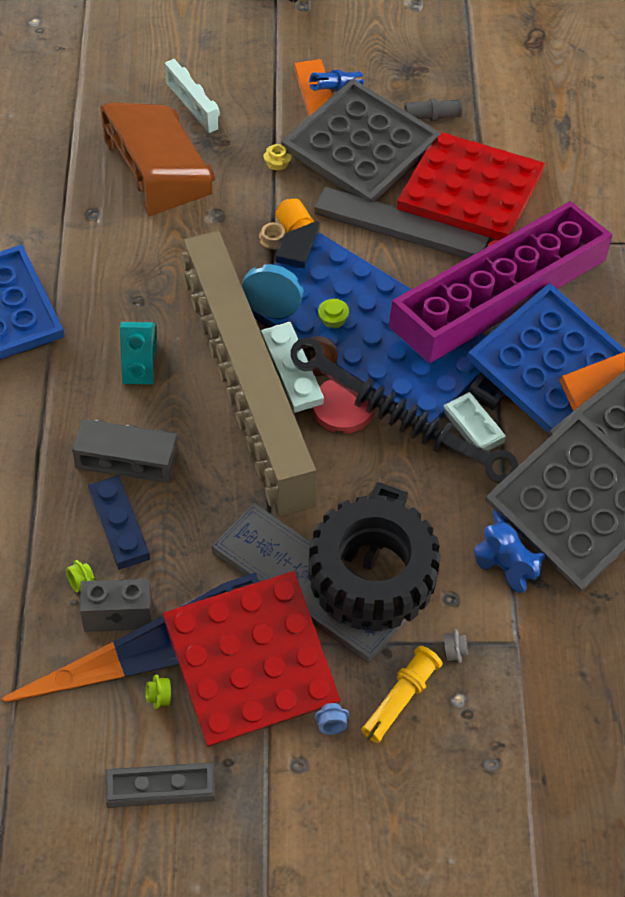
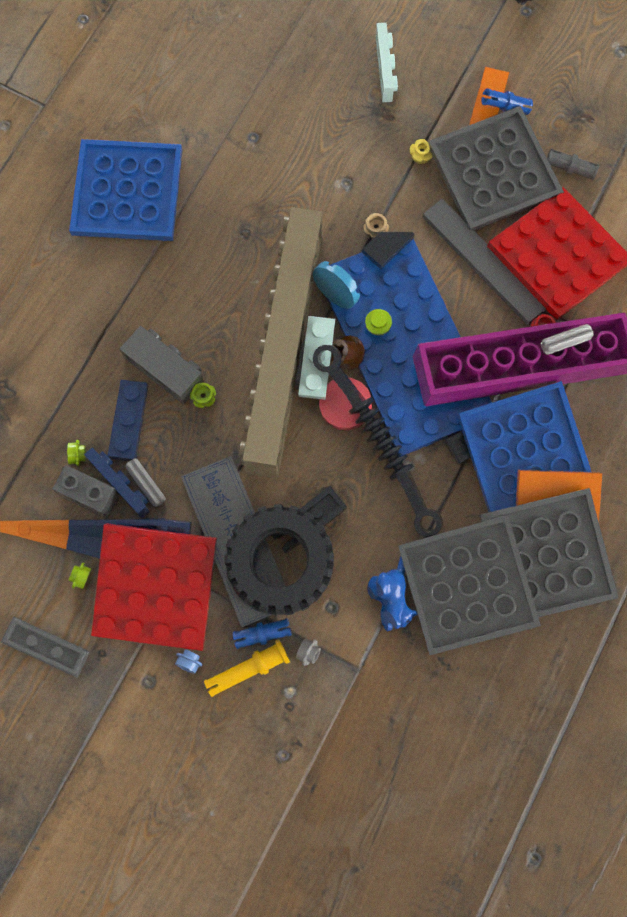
camera: 30 degrees right, 20 degrees up
dark orange windscreen [100,102,215,216] -> none
teal pin [120,322,157,384] -> none
light orange brick [275,198,314,233] -> none
light aqua plate [443,392,506,451] -> none
none -> dark blue plate [84,447,150,519]
none -> light grey axle [125,458,166,507]
none -> lime plate [190,383,216,408]
none -> blue pin [232,618,292,649]
none -> light grey axle [541,324,594,355]

